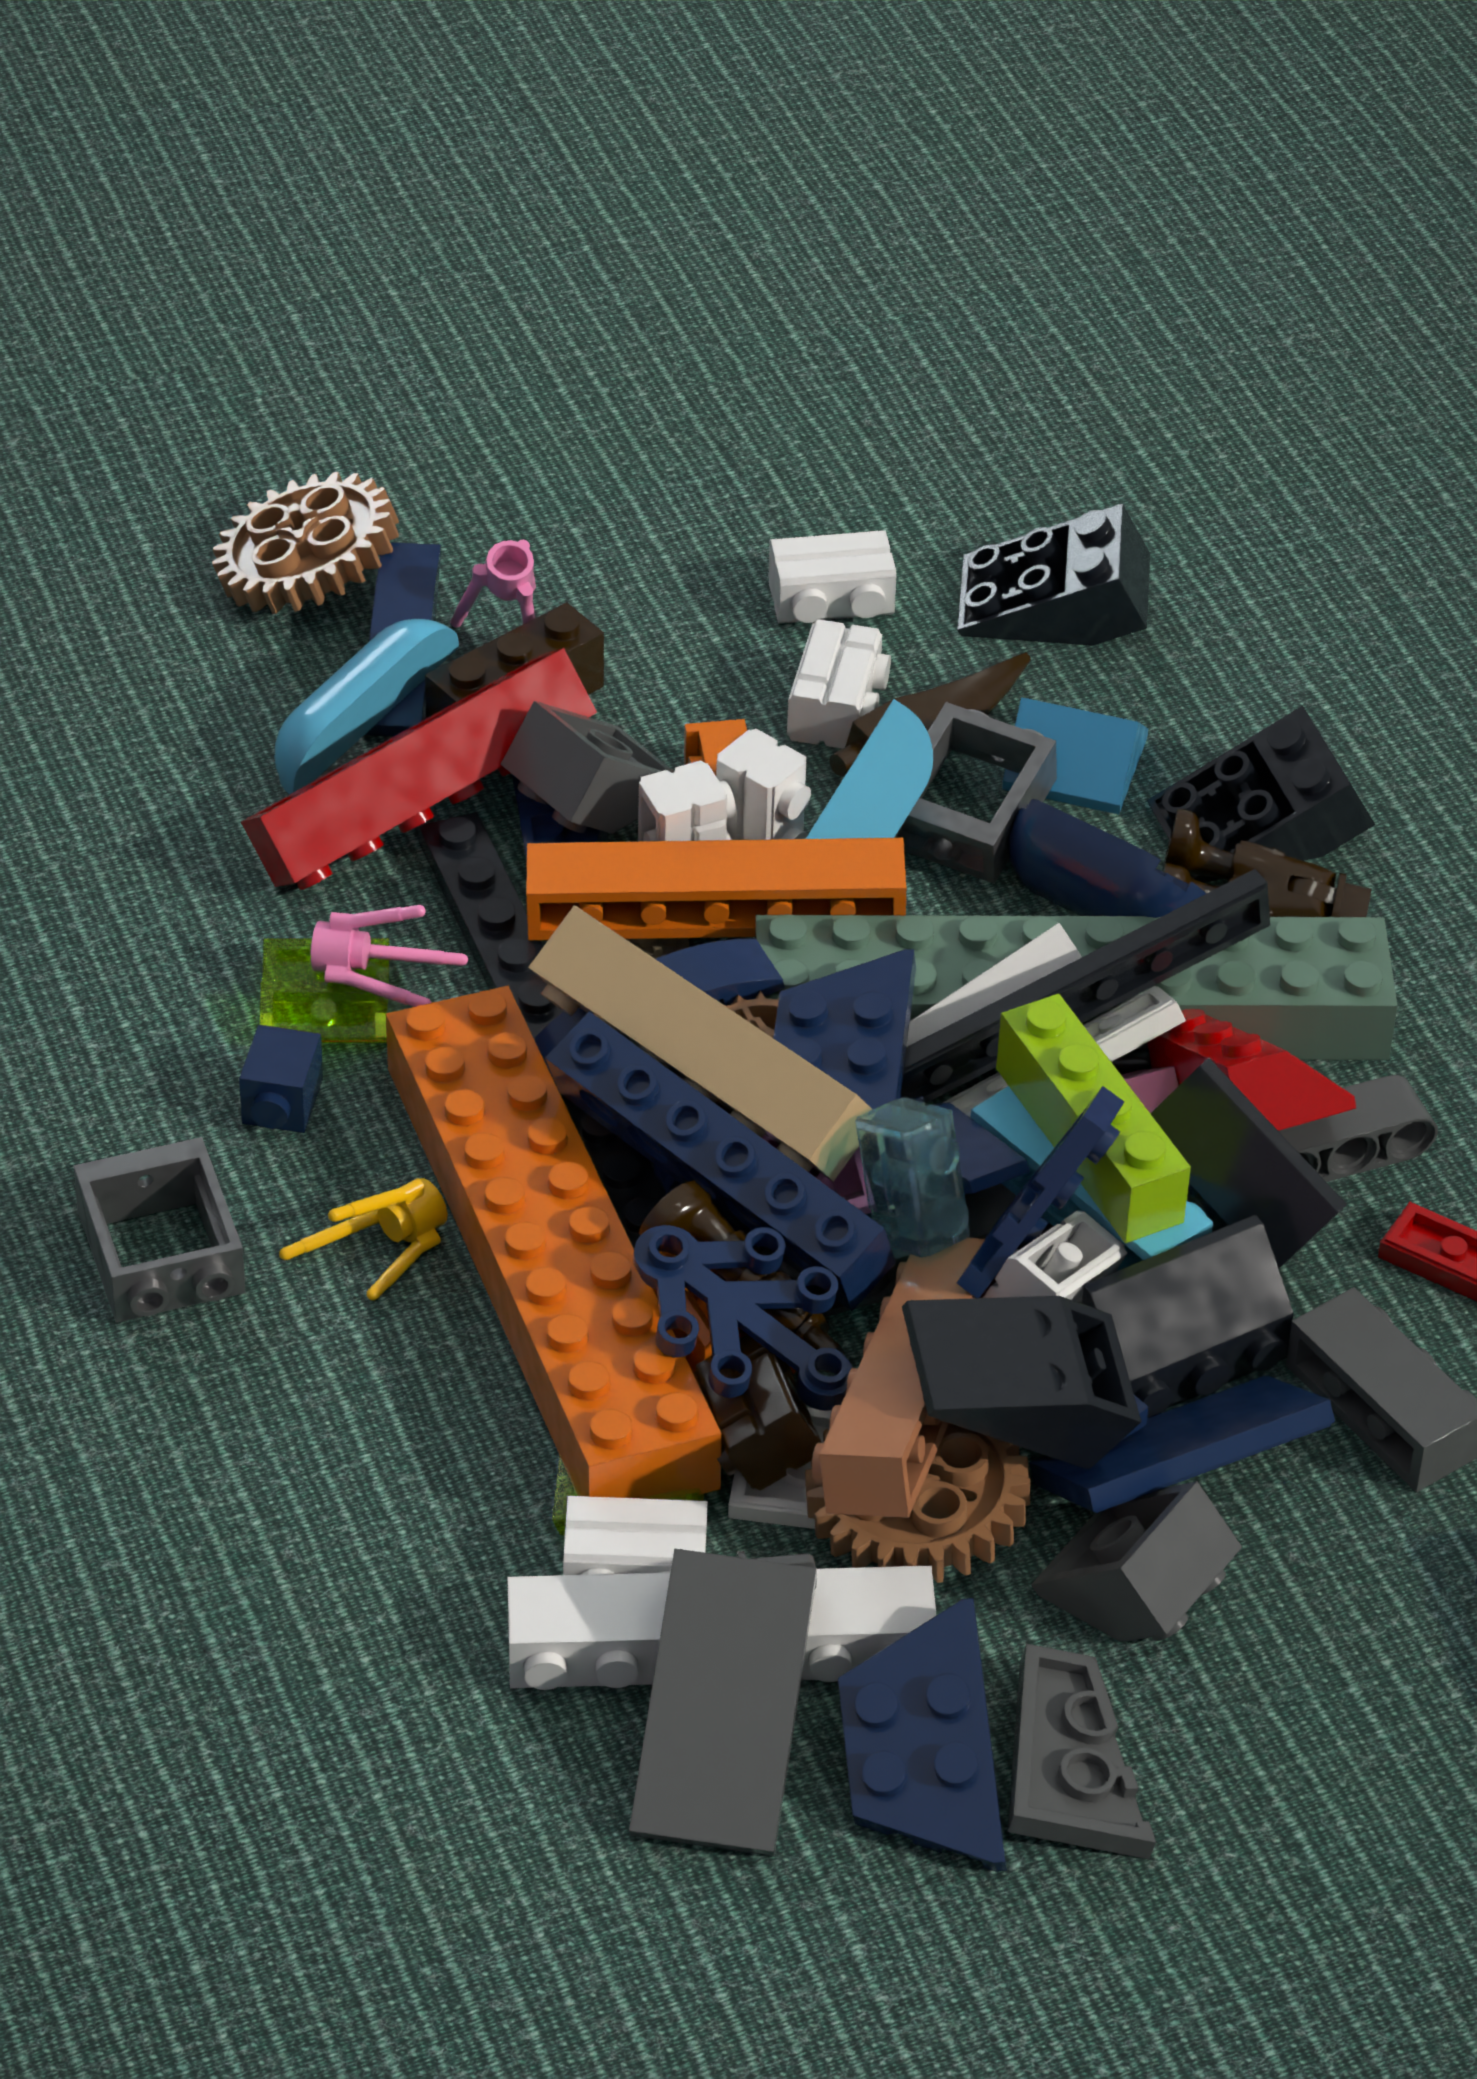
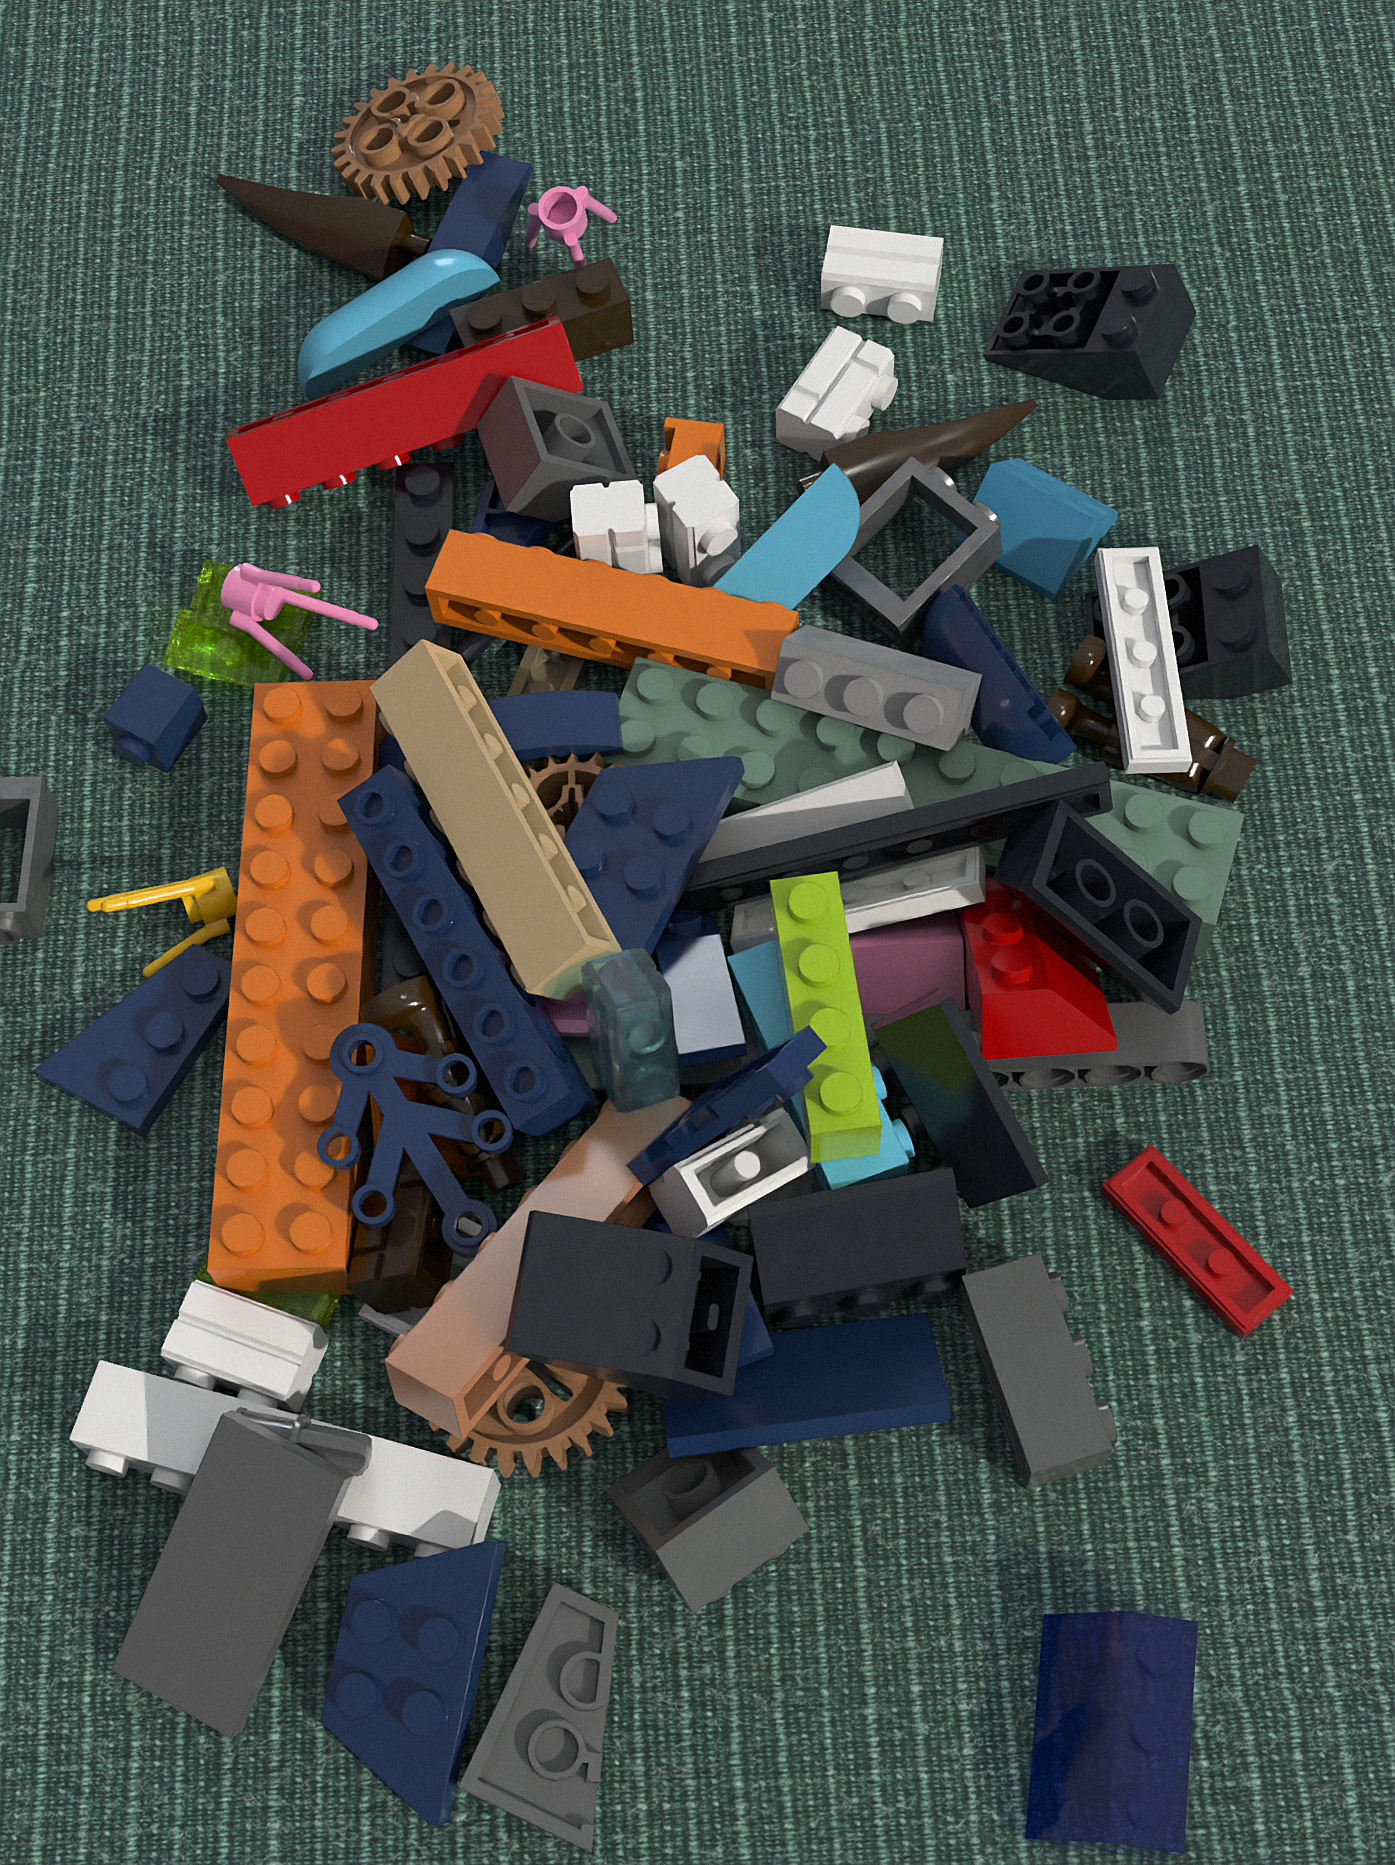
camera: 25 degrees right, 20 degrees up
none -> dark blue wing [33,943,232,1137]
none -> dark brown piece [217,174,433,282]
none -> light grey brick [770,624,982,751]
none -> black slope [993,799,1202,1015]
none -> white tile [1094,547,1192,774]

